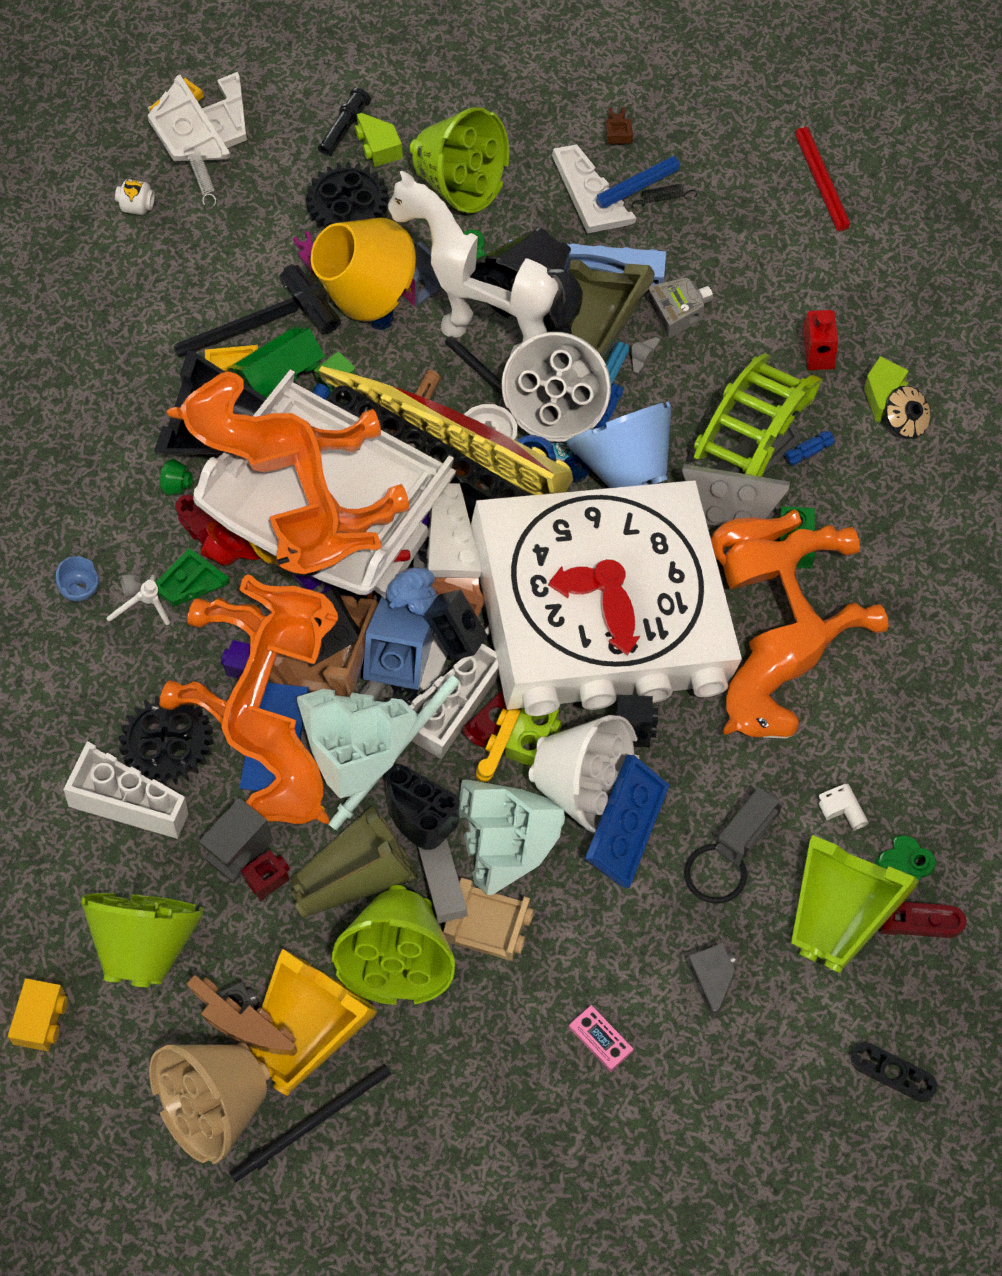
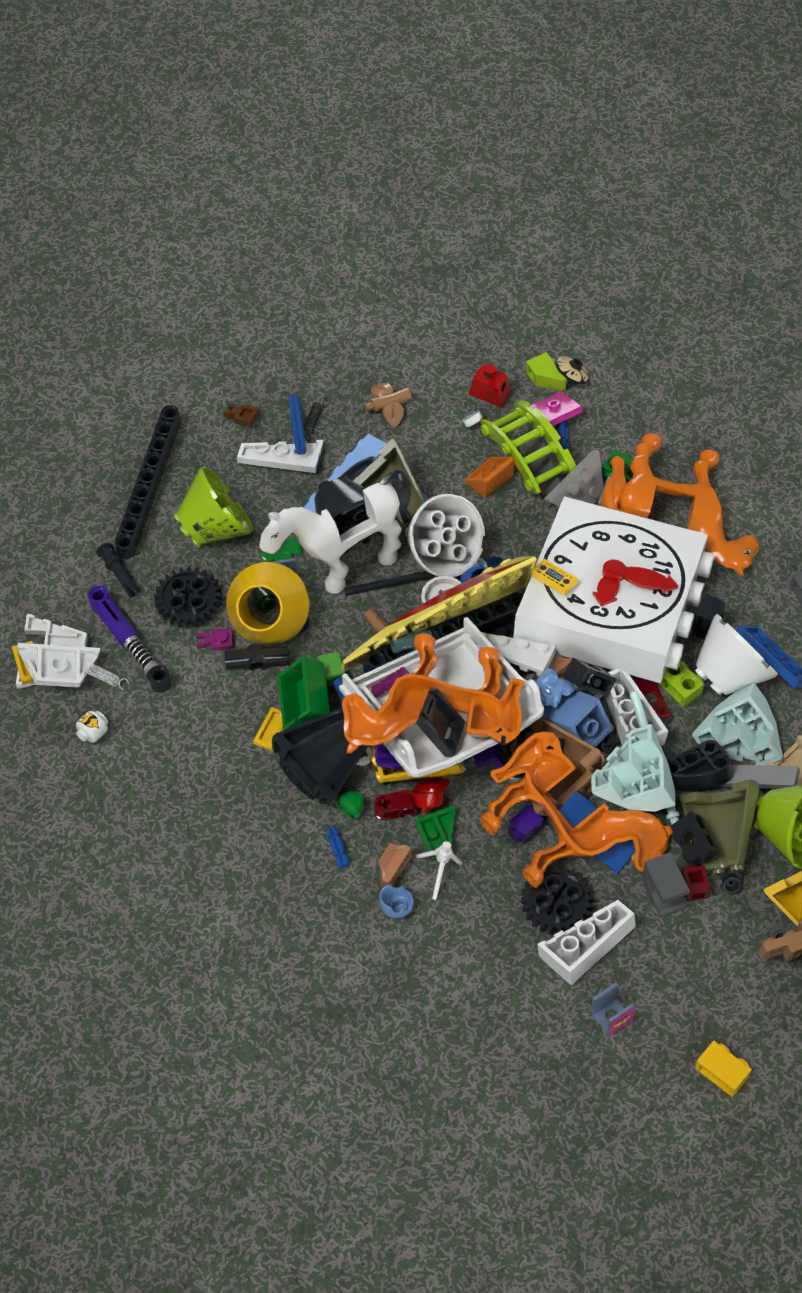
camera: 60 degrees left, 5 degrees down
lime cone [81,893,204,987] -> none
light grey hinge [121,574,142,598] -> none
black axle [174,298,298,357] -> none
lime slope [354,113,403,167] -> none
yellow plate [475,709,521,782] -> none
light blue cone [566,402,671,488] -> none
light grey piece [632,337,660,375] -> none
light grey torso [646,278,713,338] -> none
red axle [795,126,850,231] -> none
none -> piece [88,585,171,693]
none -> black beam [115,405,181,559]
none -> blue axle [326,827,350,868]
none -> medium nougat plant [364,383,412,428]
none -> magenta axle [371,667,409,697]
none -> nougat slope [378,843,411,888]
none -> clear light blue axle [390,630,432,654]
none -> black container [416,688,466,757]
none -> white tile [463,410,483,427]
none -> orange slope [463,456,514,499]
none -> dark pink plate [530,391,582,426]
none -> yellow tile [531,559,578,596]
none -> sand blue piece [590,982,635,1036]
none -> black brick [670,812,721,866]
none -> black plate [720,871,742,894]

